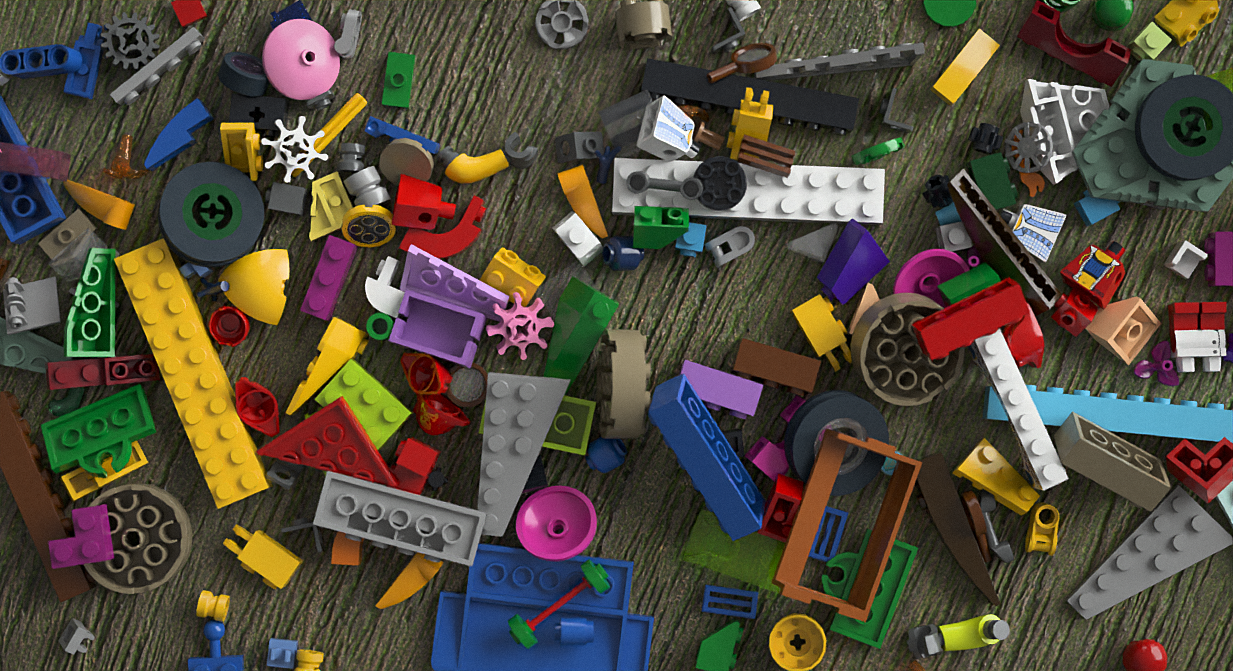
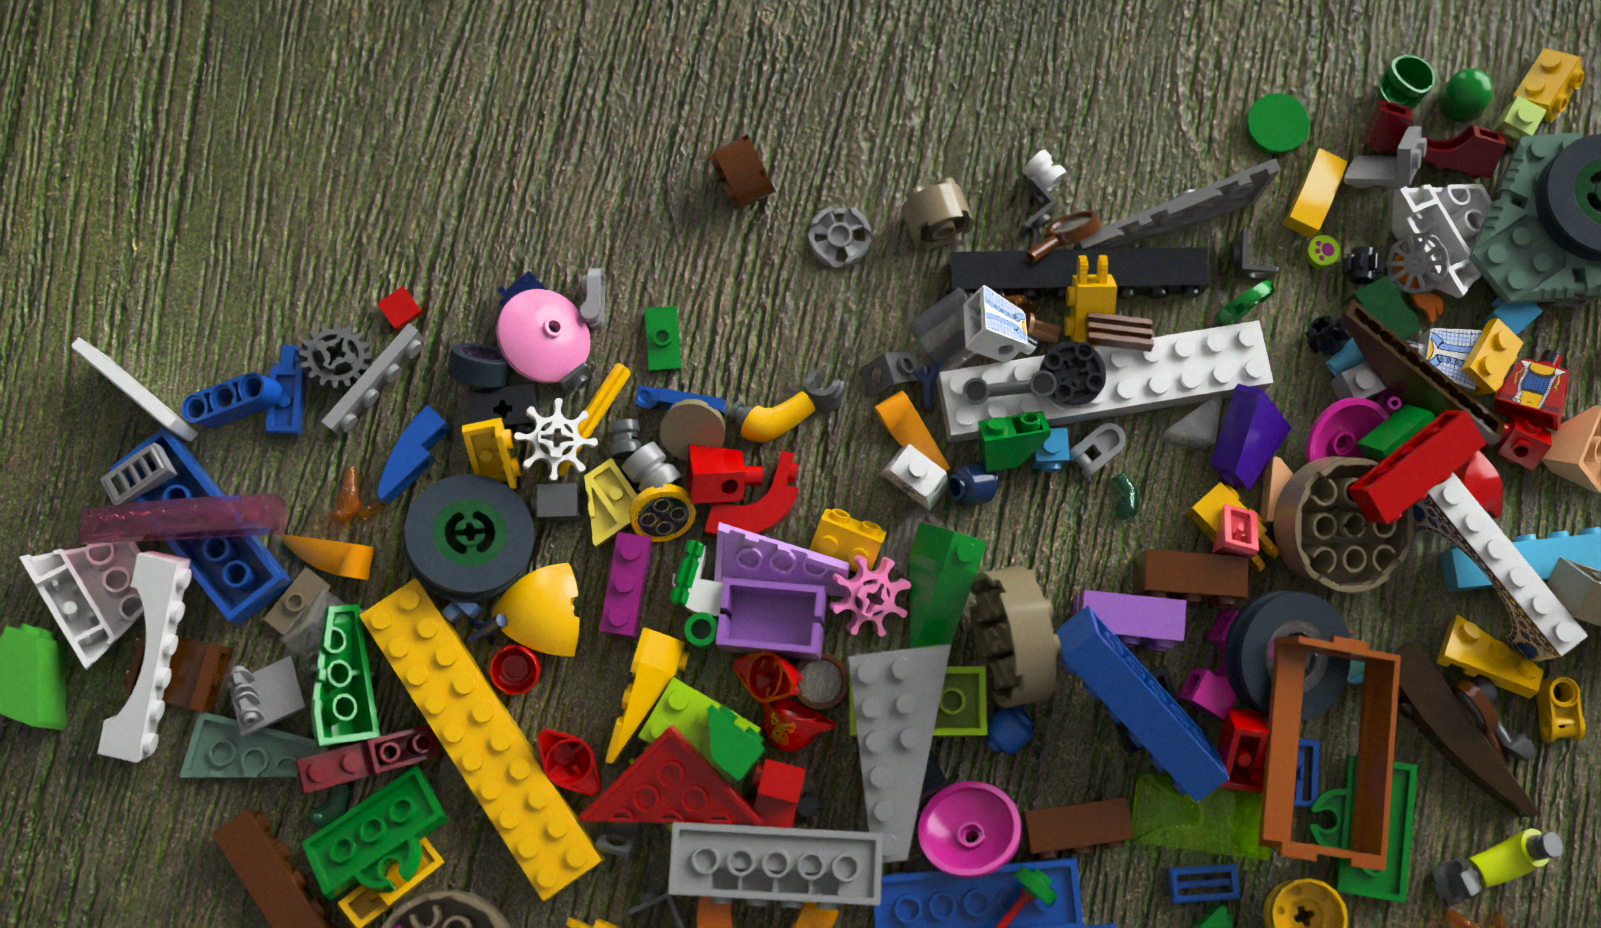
camera: 10 degrees left, 10 degrees down
none -> green axle [669,540,704,606]
none -> green slope [707,704,766,782]
none -> reddish brown brick [1021,797,1134,859]
none -> clear green arm [1111,471,1141,521]
none -> coral slope [1212,504,1259,560]
none -> lime tile [1305,235,1340,269]
none -> light grey bracket [1344,126,1427,189]
none -> yellow bracket [1461,318,1524,396]

